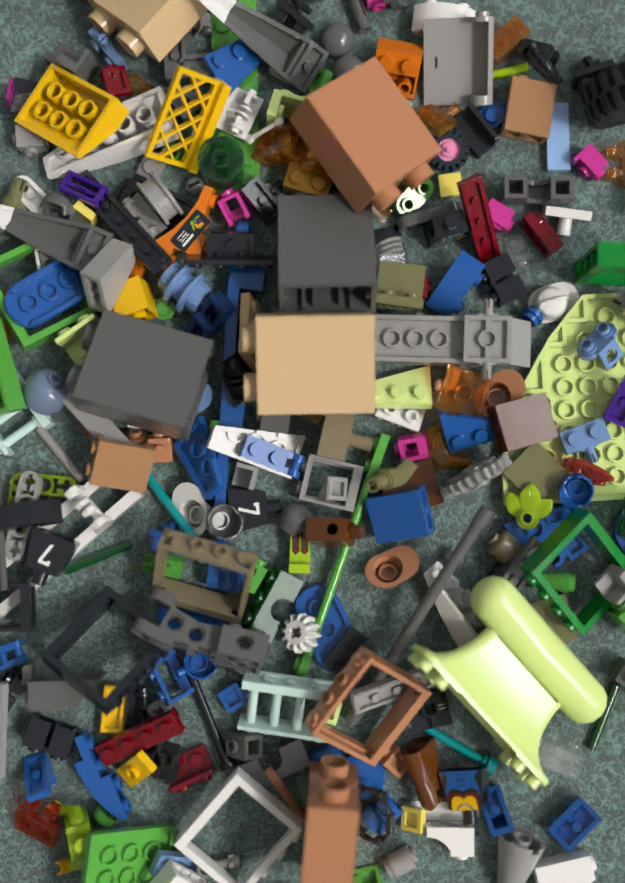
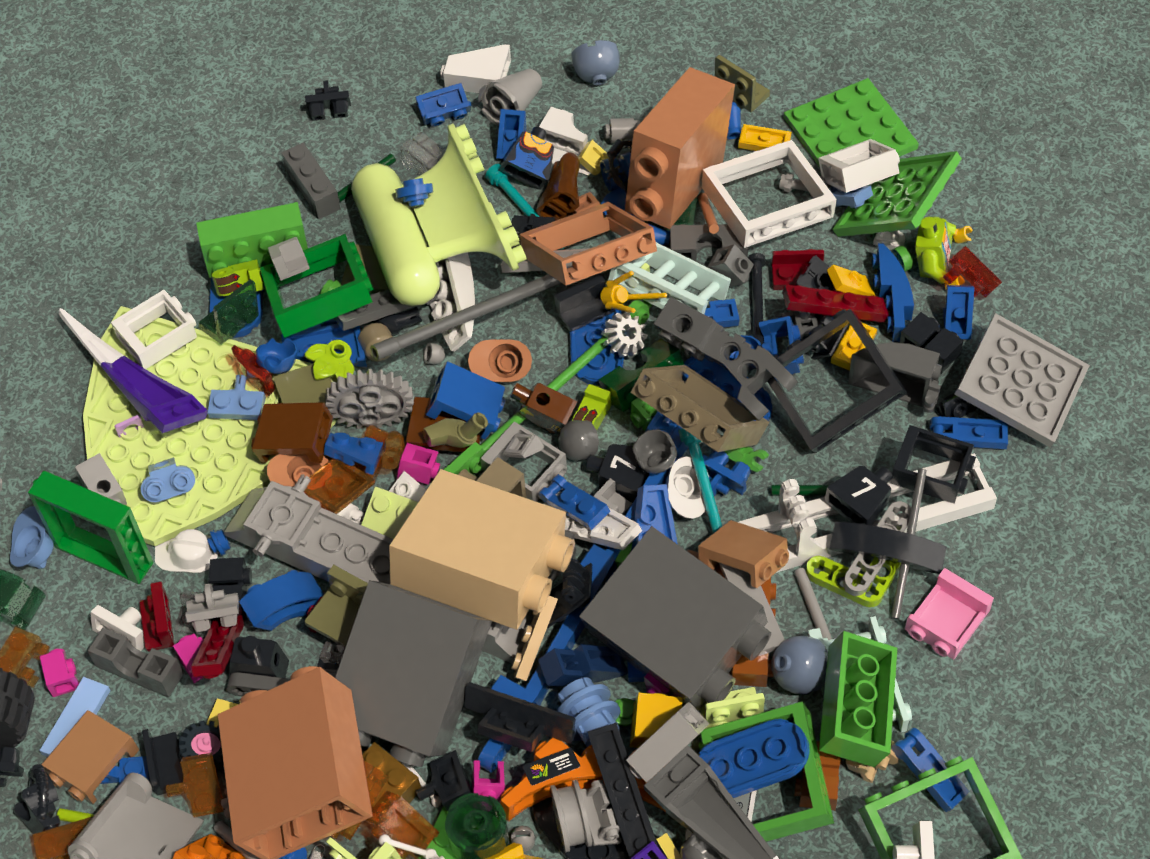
camera: 150 degrees left, 30 degrees down
none -> light grey hips [185,583,239,632]
none -> blue plate [395,178,434,207]
none -> yellow plant [601,271,667,313]

